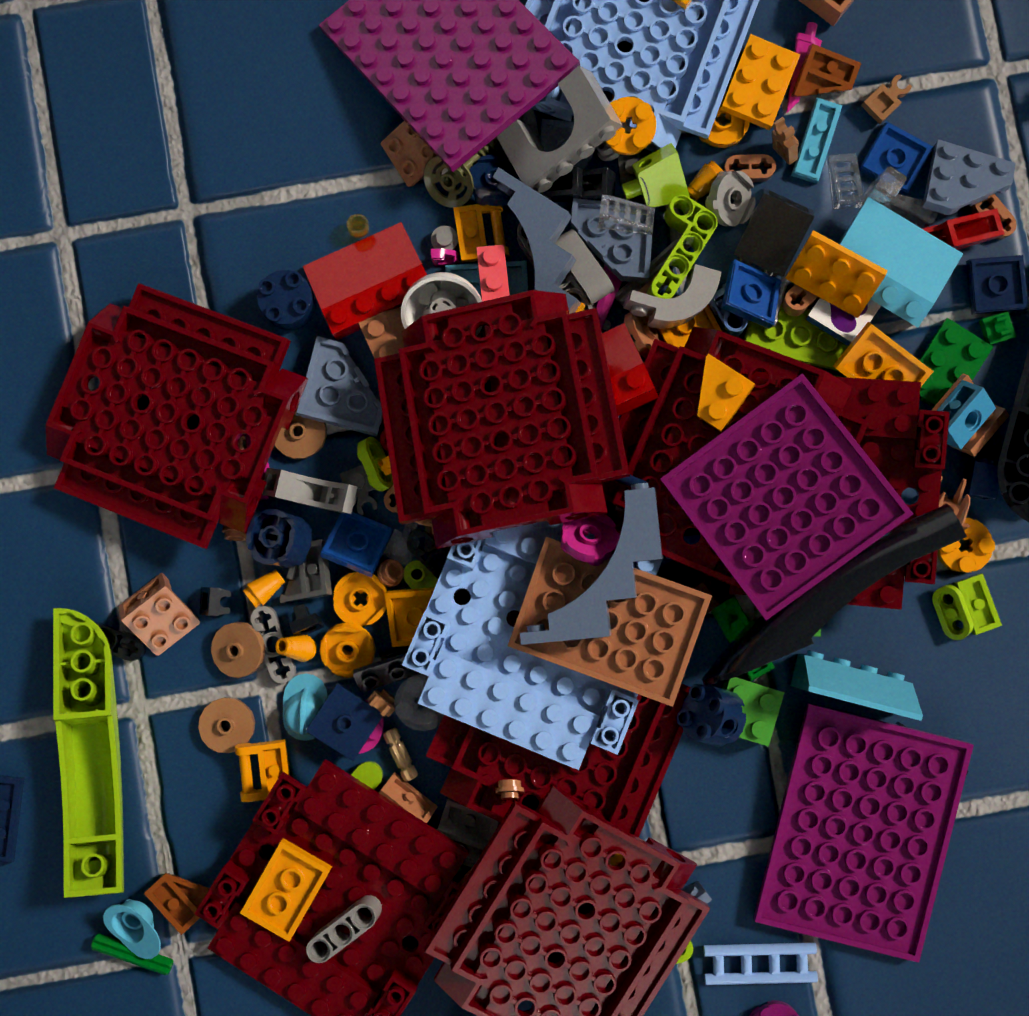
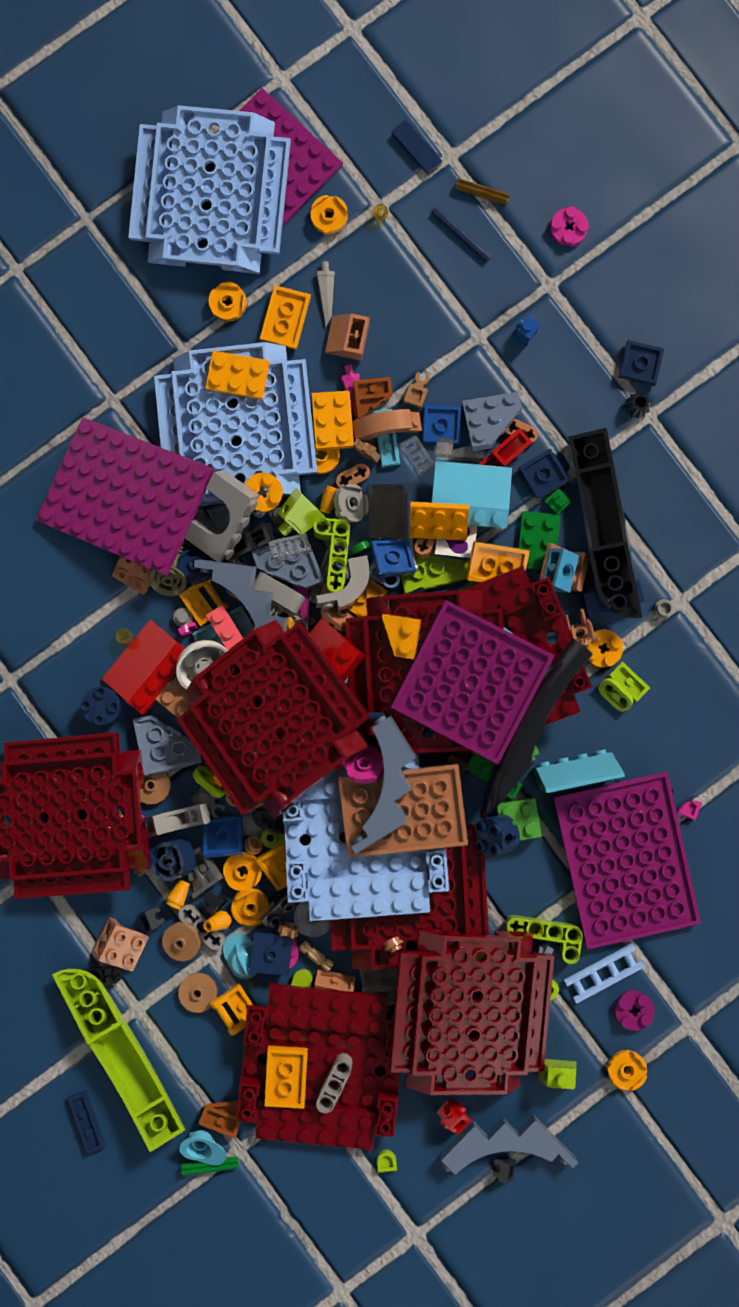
camera: 25 degrees left, 0 degrees up
none -> green tile [351,540,371,556]
none -> nougat arch [352,409,422,440]
none -> lime beam [505,915,583,964]
none -> dark pink tile [676,801,702,820]

